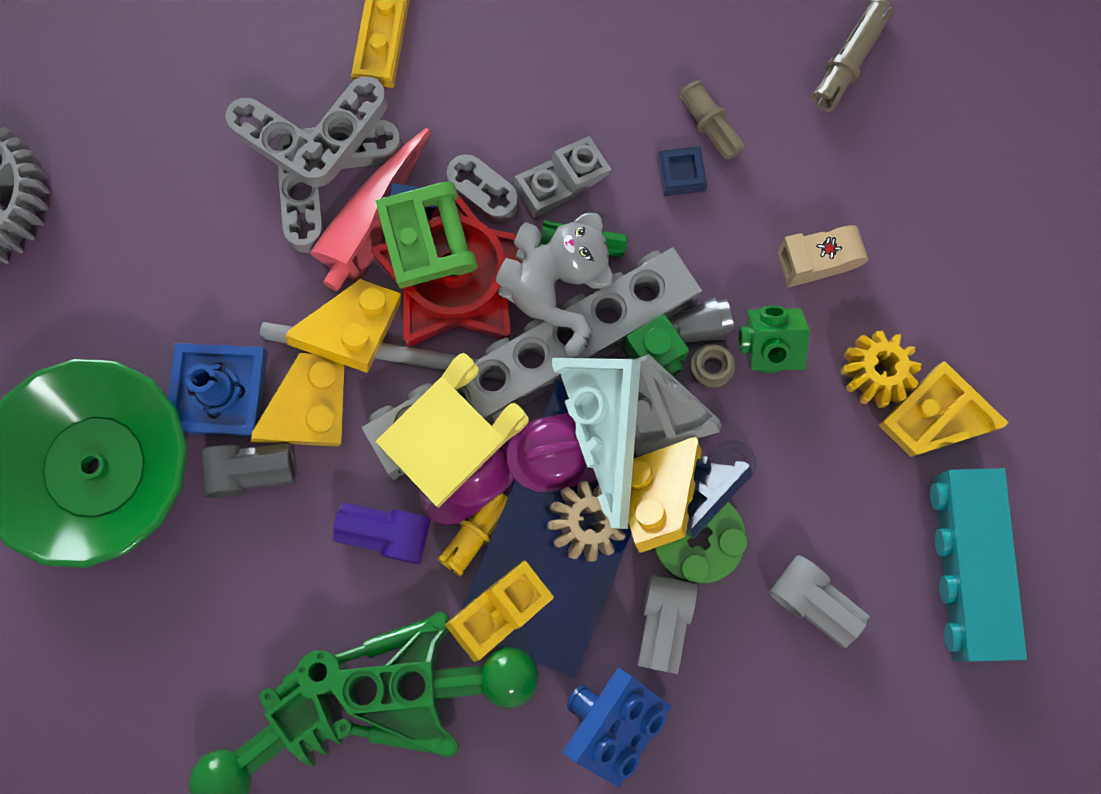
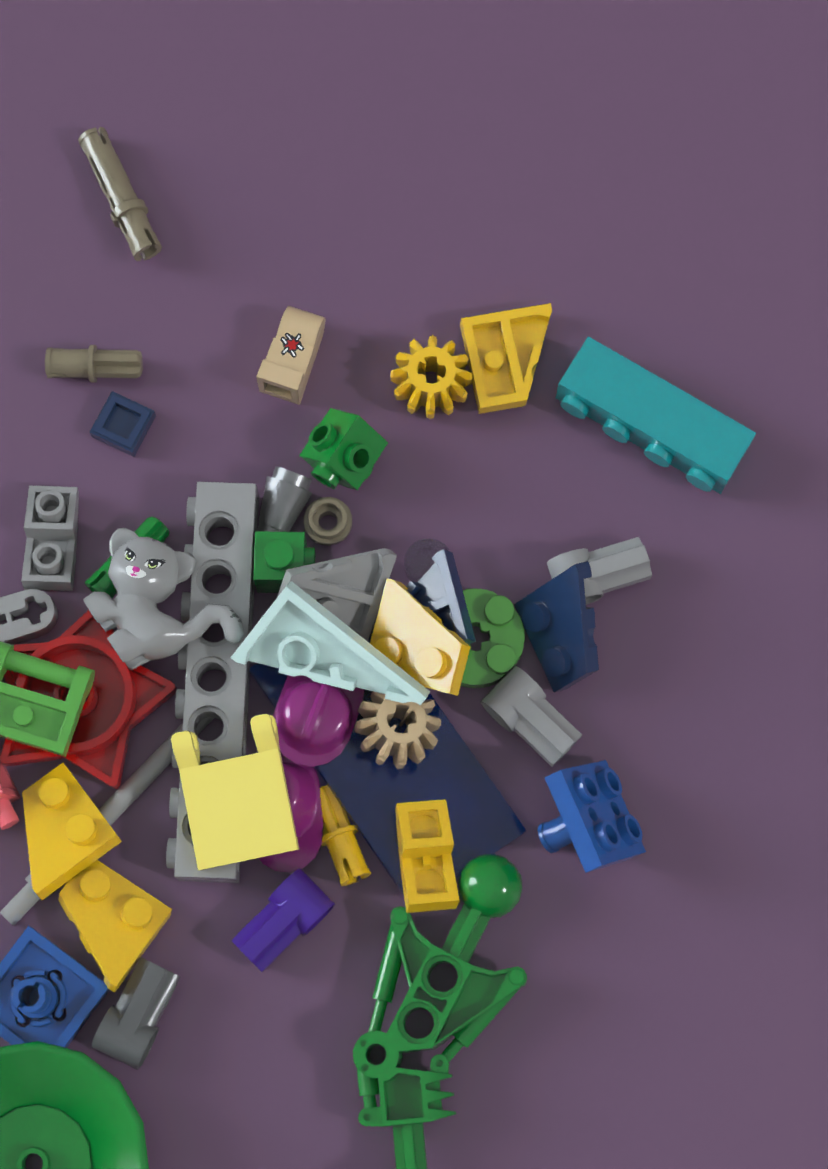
camera: 60 degrees left, 0 degrees up
none -> dark blue wing [514,561,599,693]

